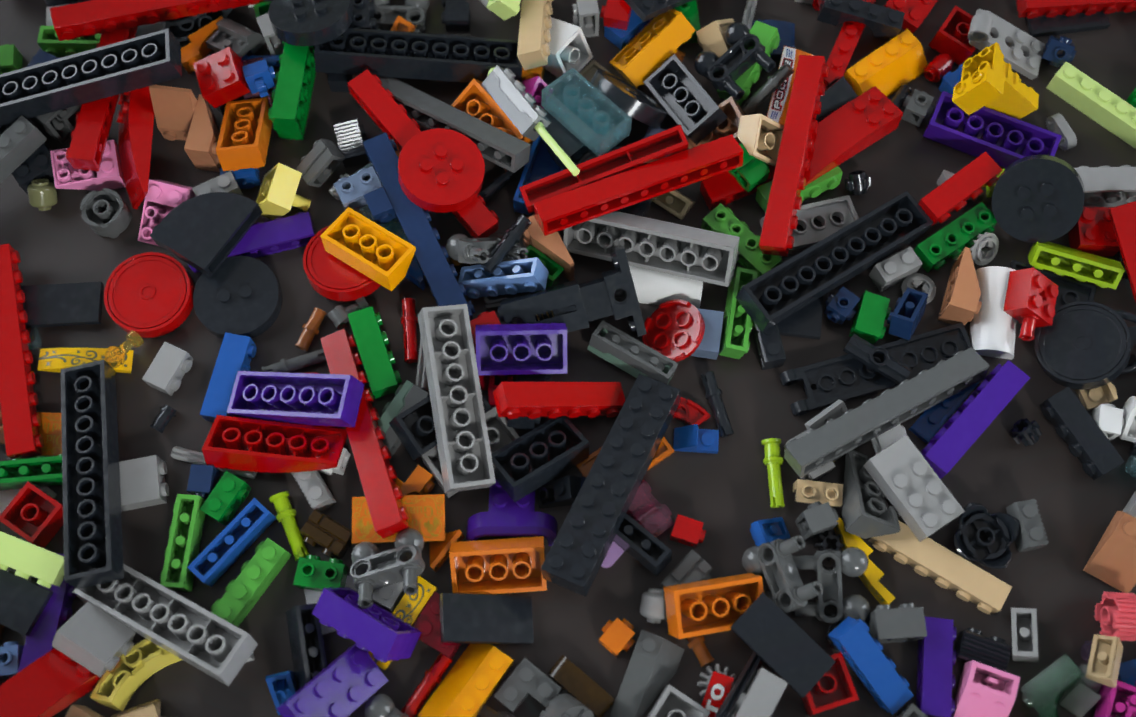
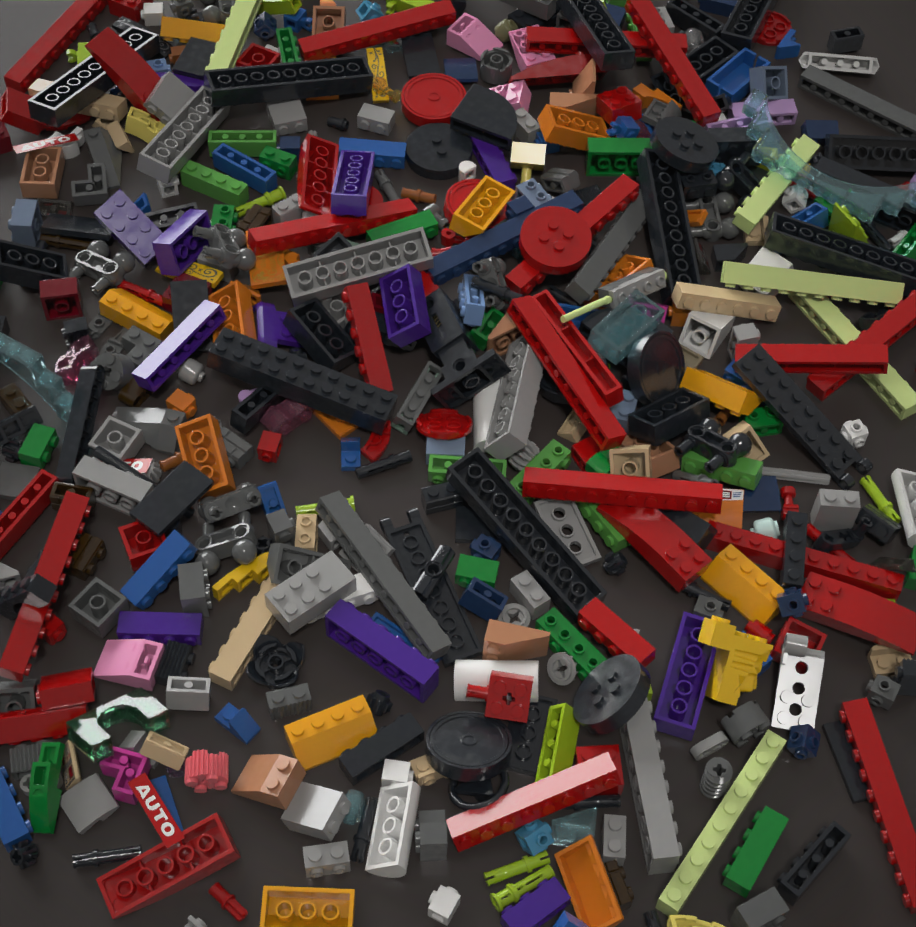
camera: 80 degrees right, 15 degrees down
none -> dark purple brick [131,300,227,392]
none -> light grey head [176,358,206,385]
none -> blue slope [214,702,261,745]
none -> light orange slope [284,694,377,771]
none -> red leg [441,228,473,247]
none -> dark blue slope [443,58,478,82]
none -> bright pink slope [446,13,504,61]
none -> white brick [458,161,476,181]
none -> dark grey piece [699,757,733,799]
none -> dark grey brick [720,700,771,748]
none -> light aqua head [750,517,780,539]
none -> dark blue brick [777,587,810,618]
none -> red leg [780,486,799,520]

